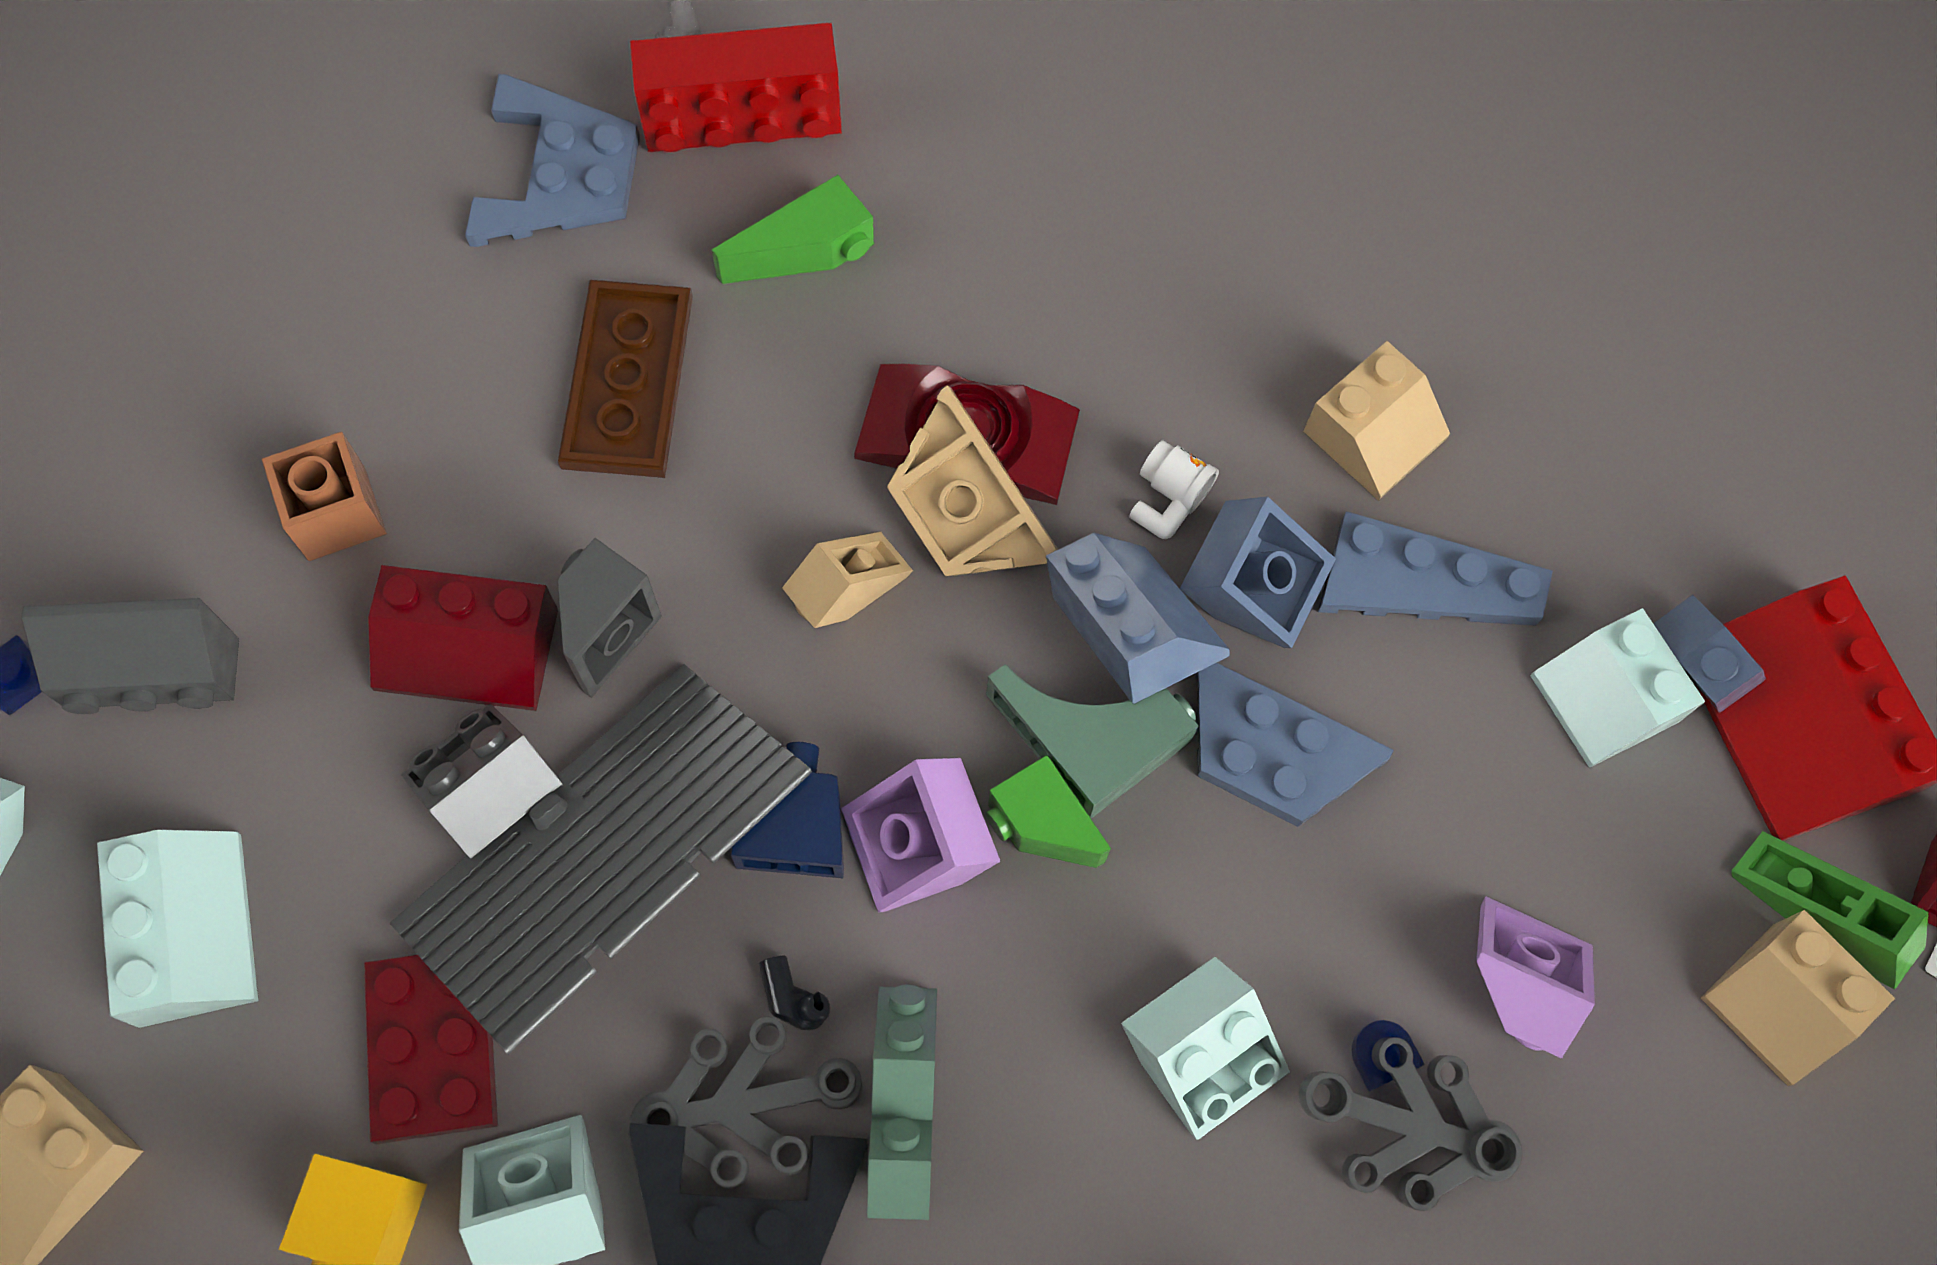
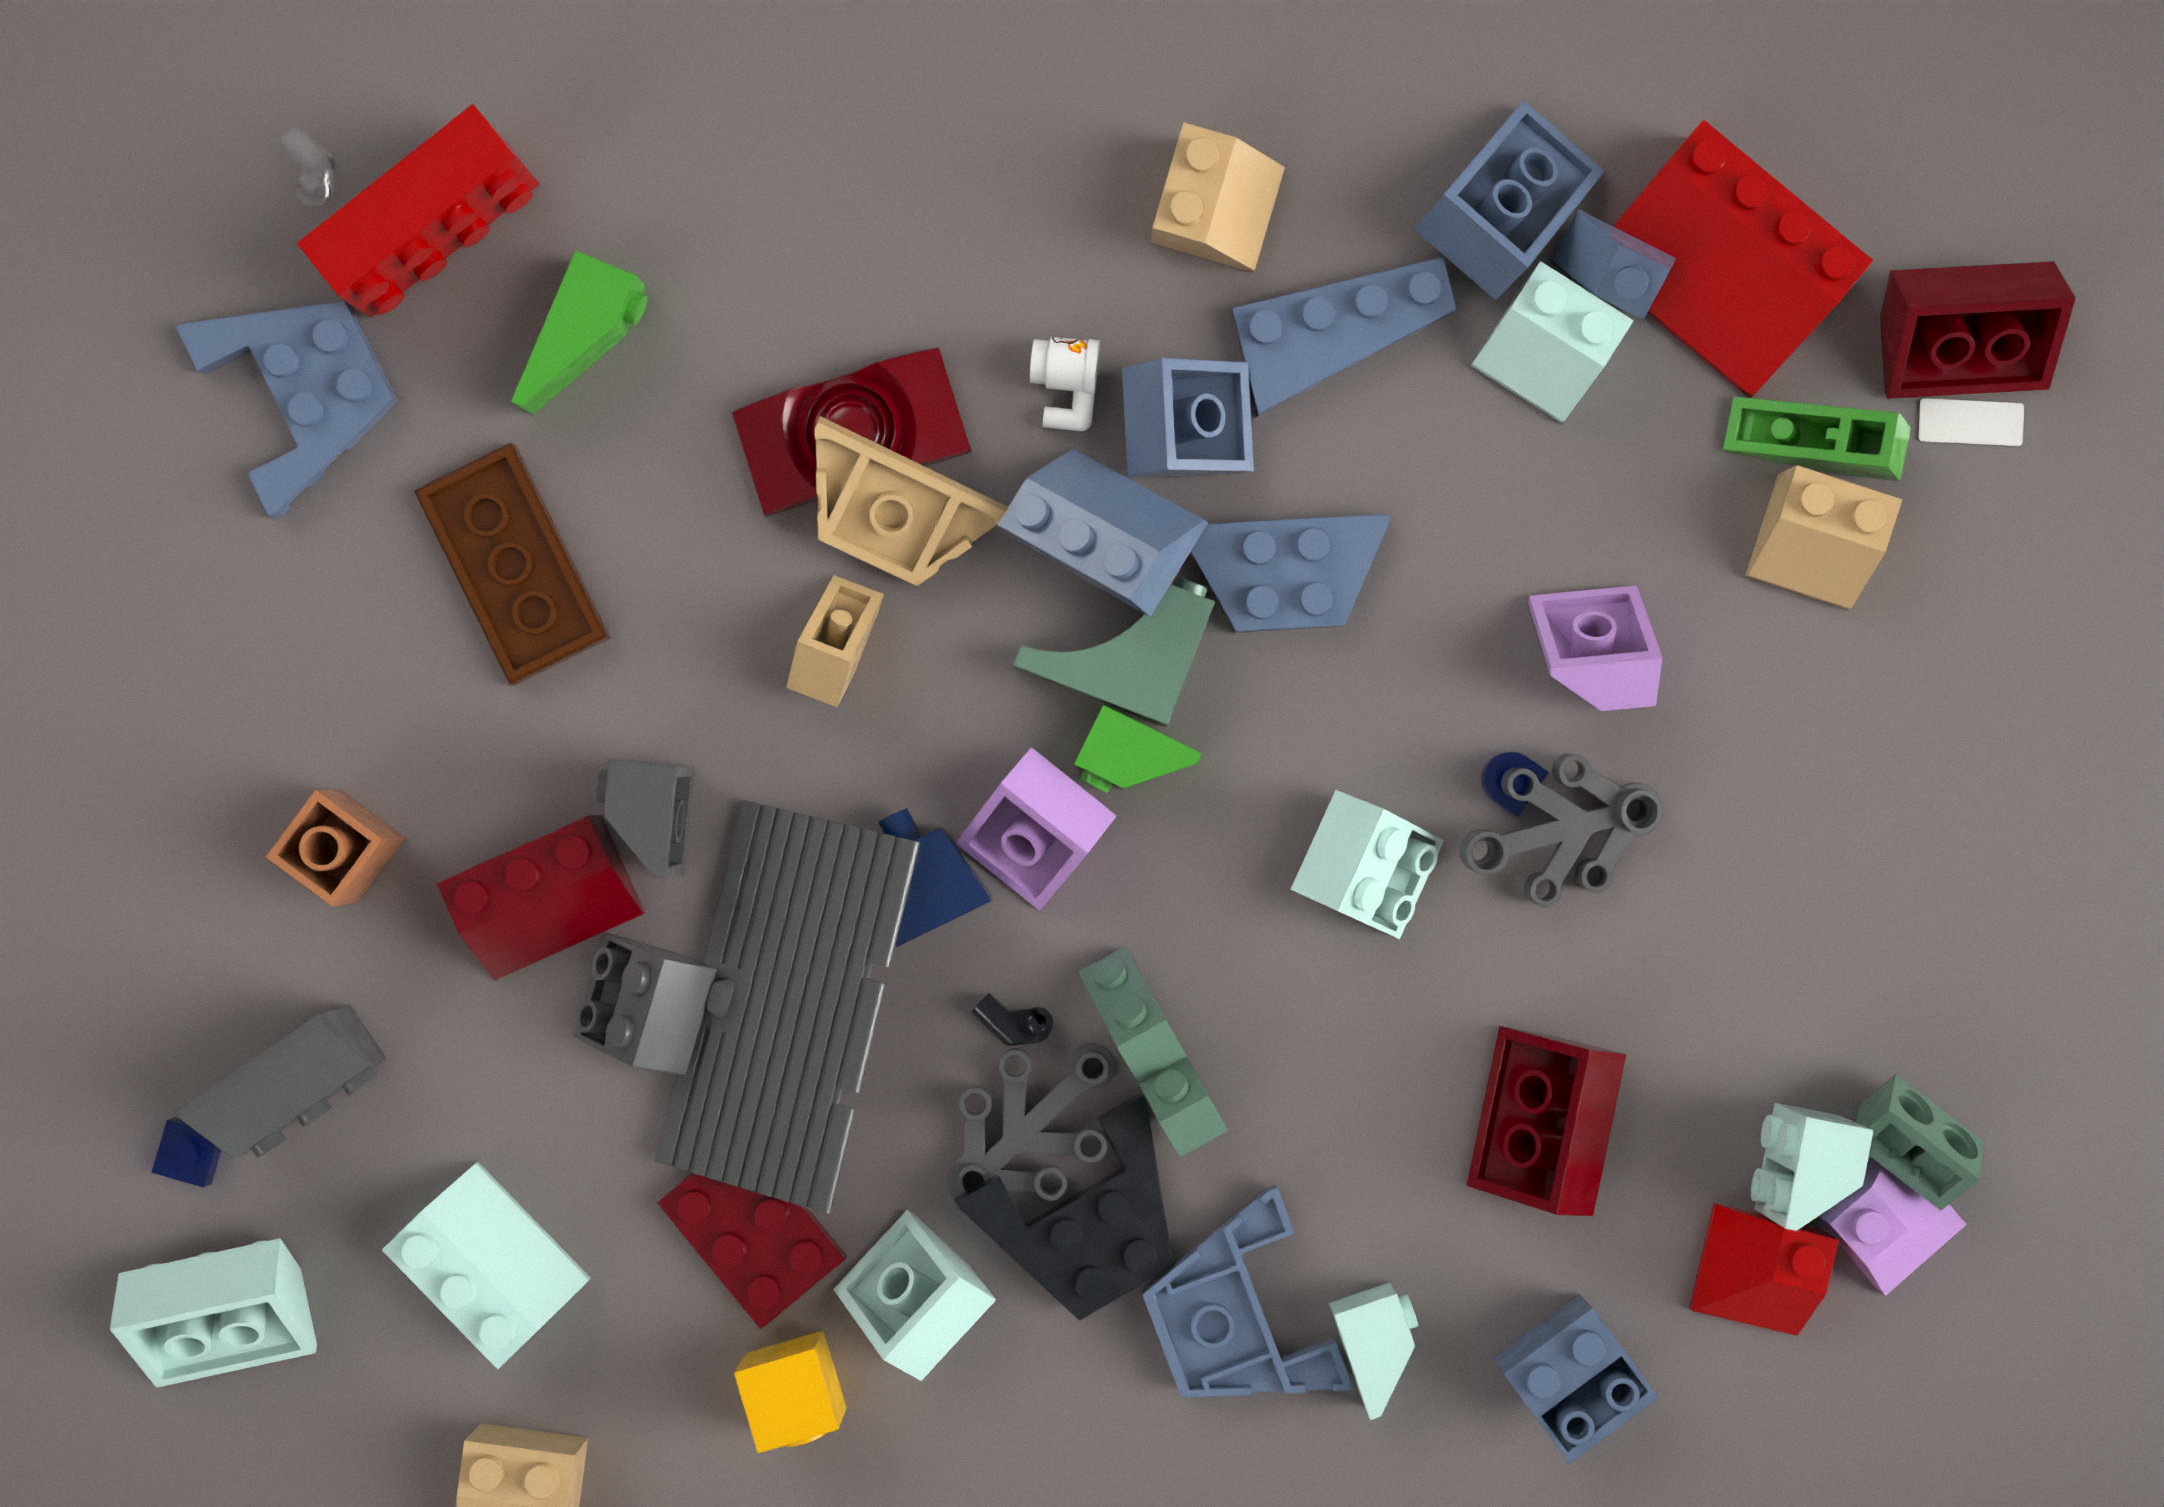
camera: 25 degrees left, 20 degrees up
none -> sand blue slope [1414,100,1605,300]

